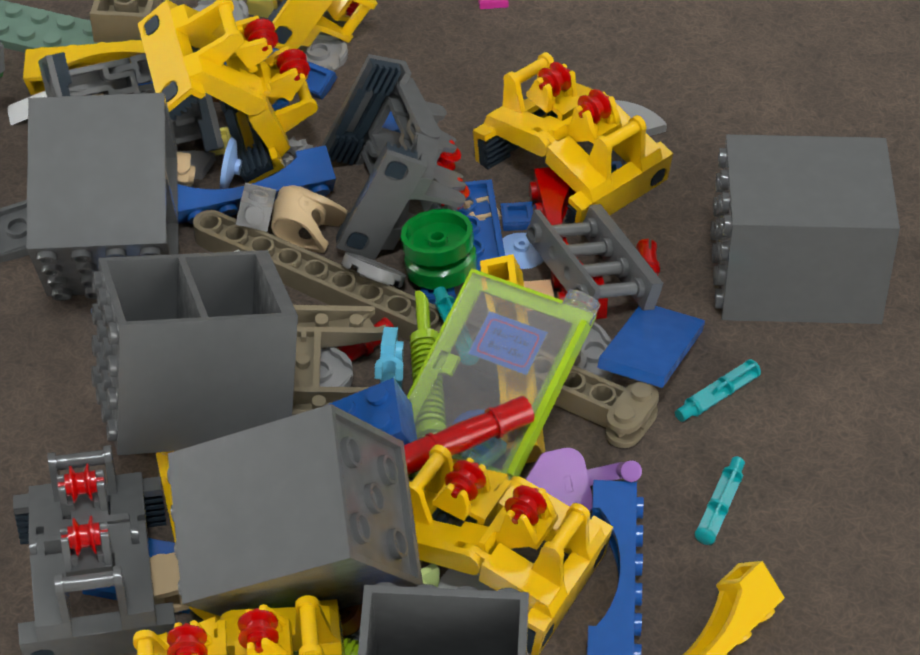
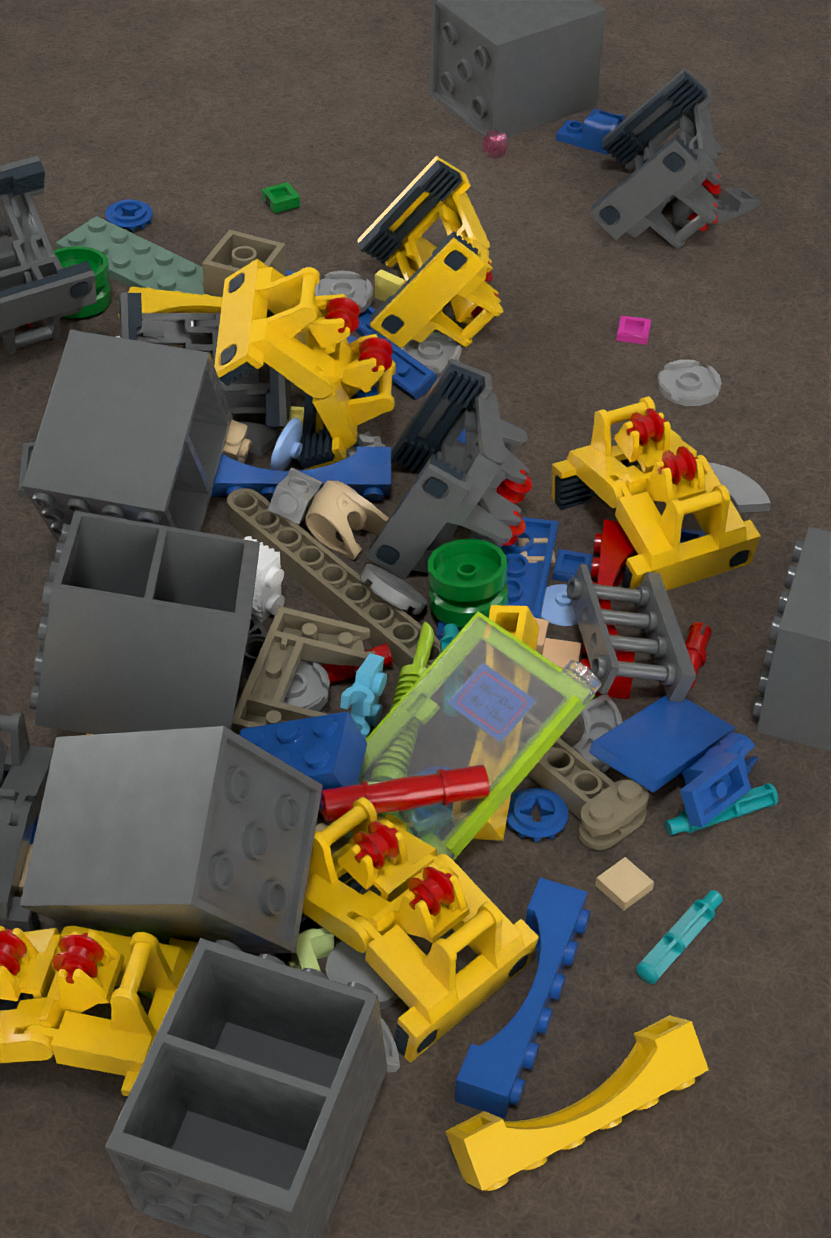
camera: 15 degrees right, 0 degrees up
medium lavender piece [525,448,642,512] -> none
none -> blue gear [507,788,568,843]
none -> tan tile [595,857,654,911]
none -> light grey tile [657,360,722,406]
none -> blue plate [680,732,759,827]

